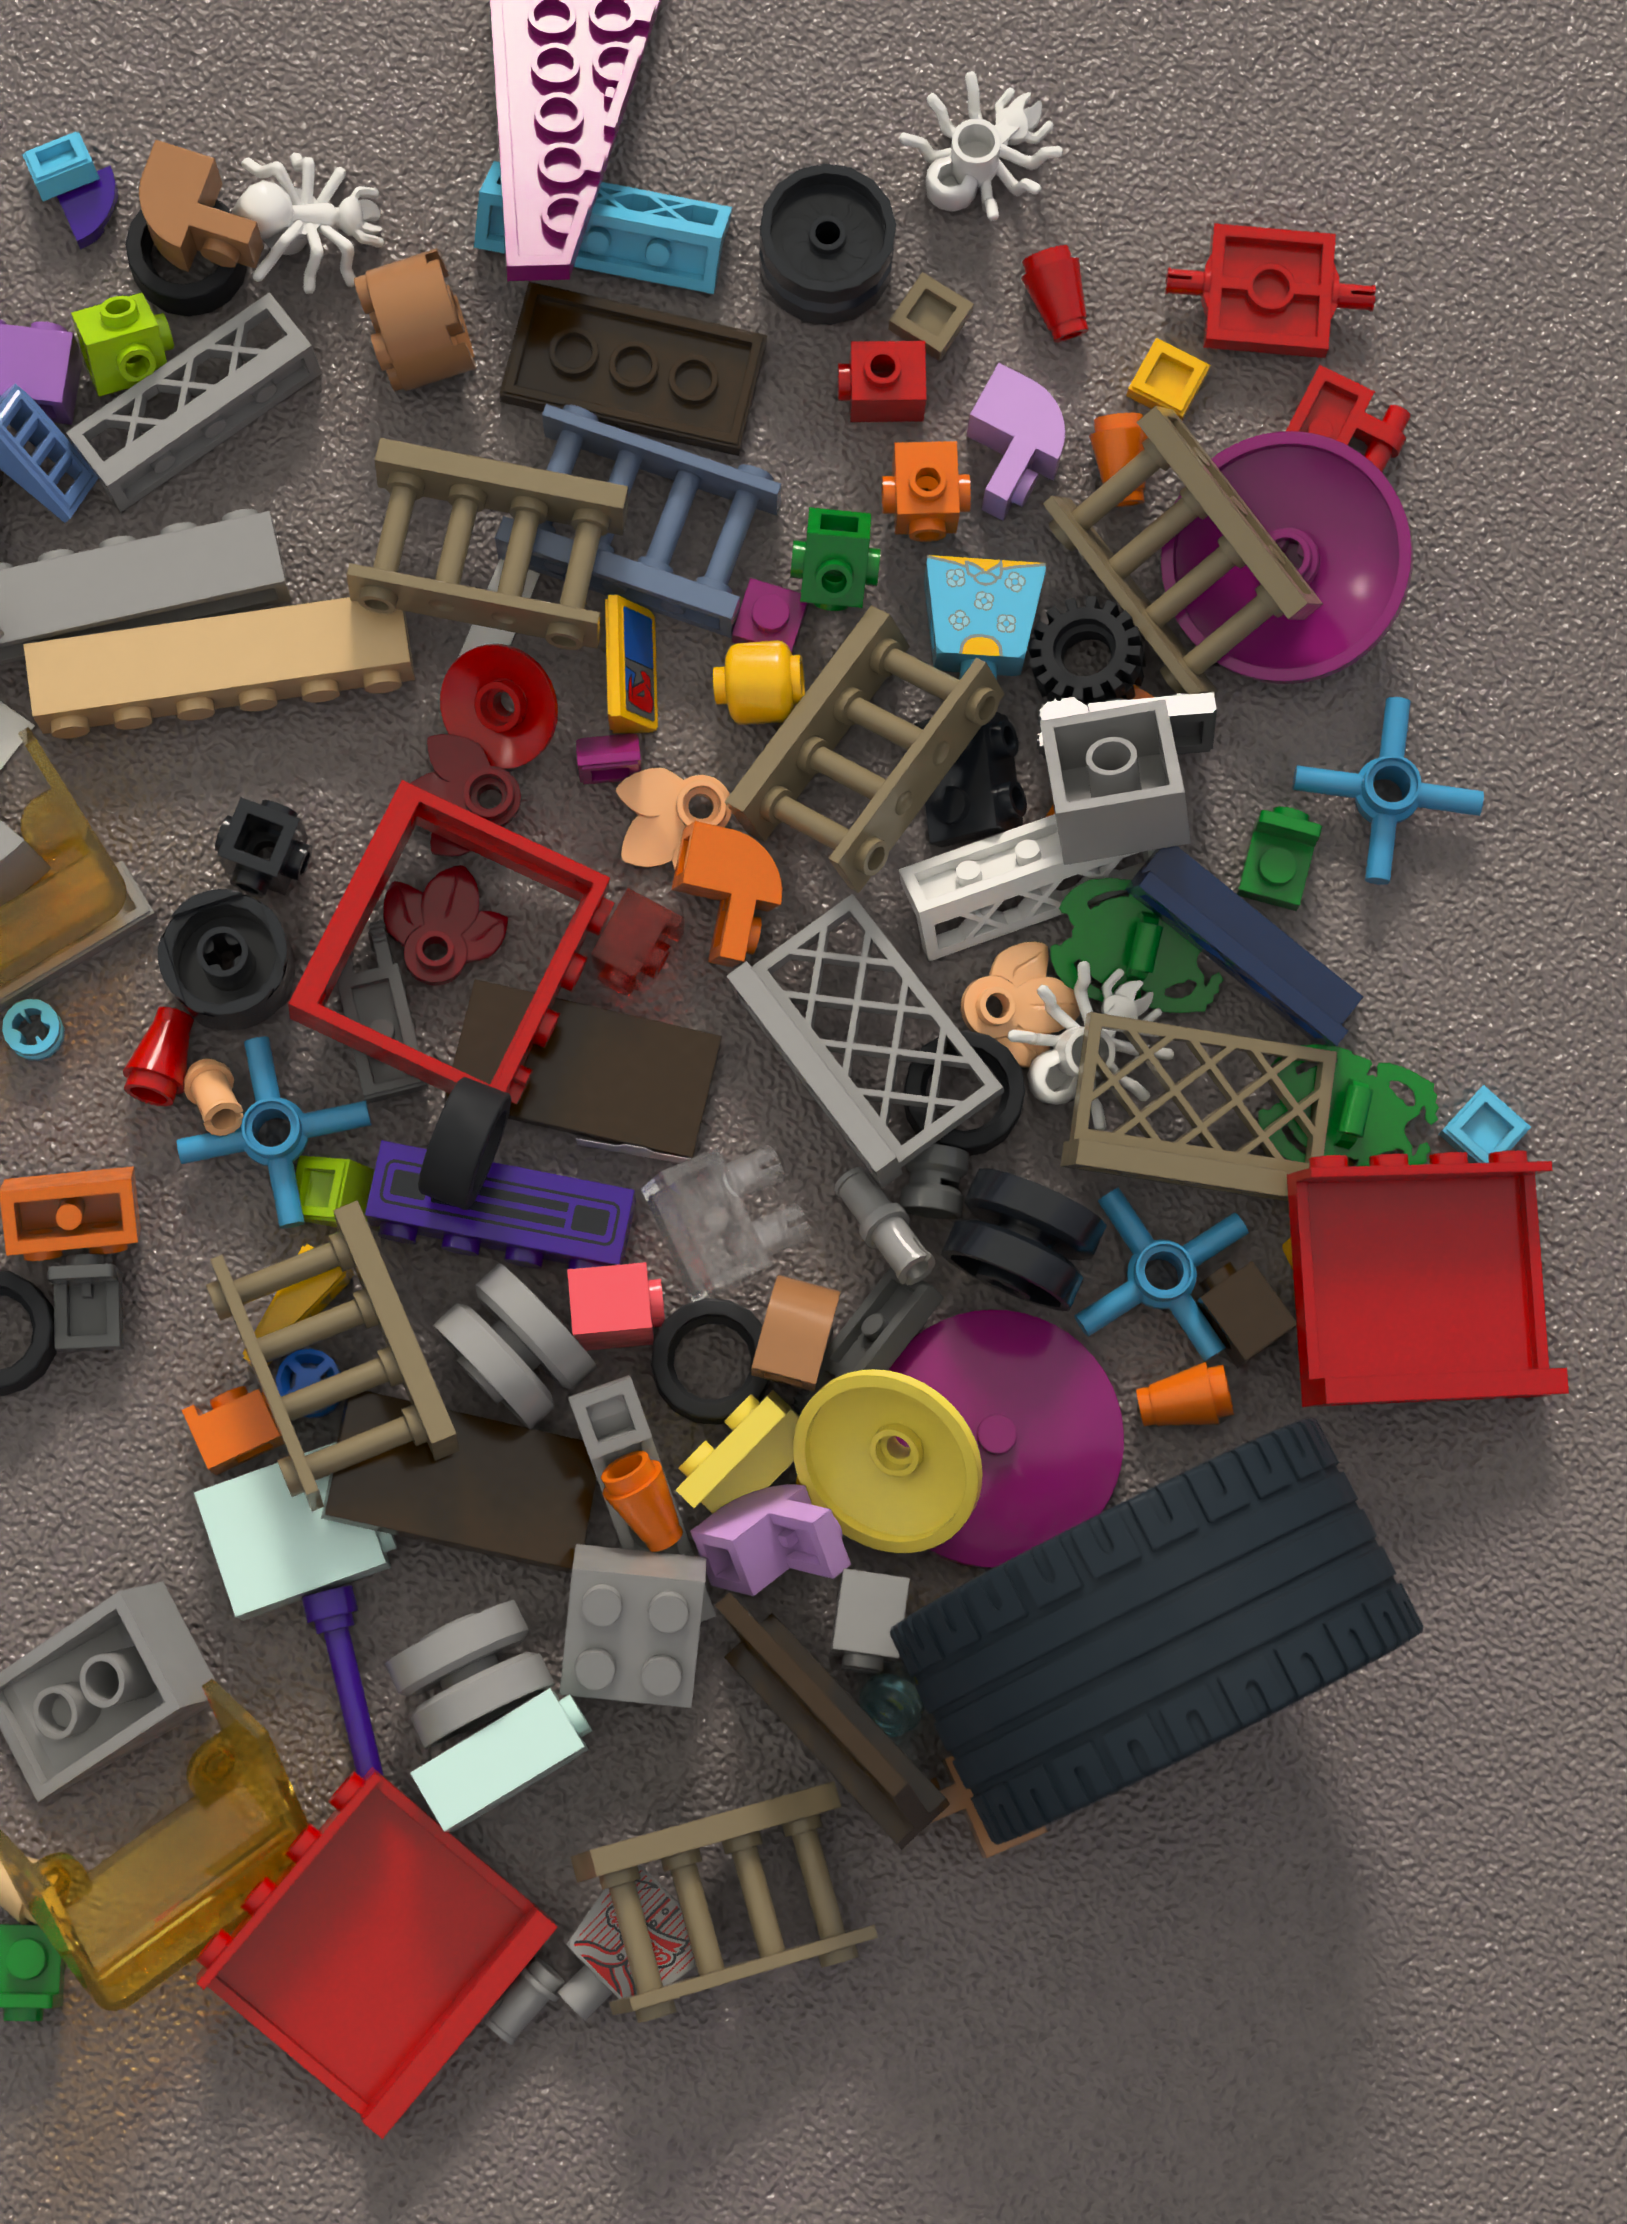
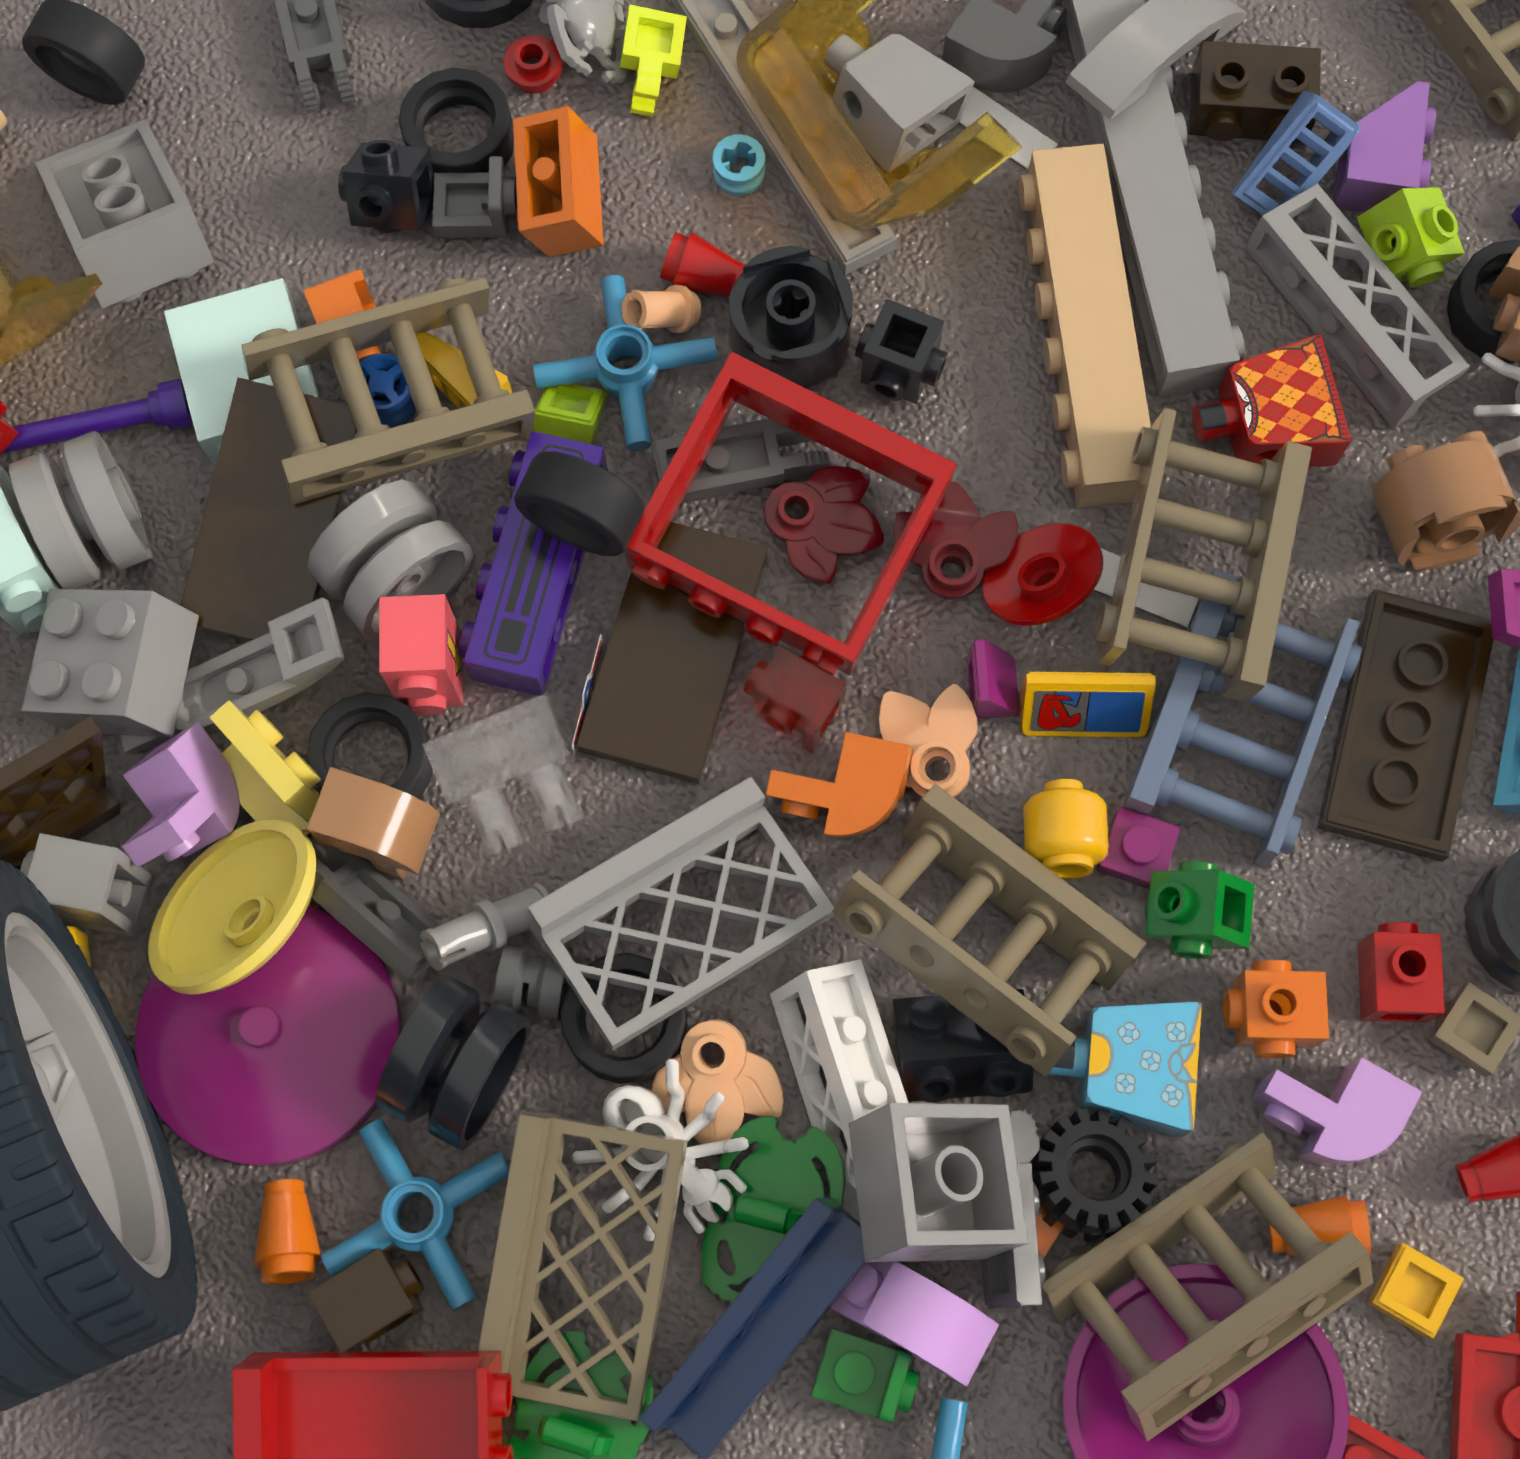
camera: 100 degrees right, 5 degrees down
orange cone [601,1451,683,1552] -> none
none -> black brick [338,140,434,233]
none -> lavender brick [831,1262,999,1387]
none -> torso [1192,334,1351,467]

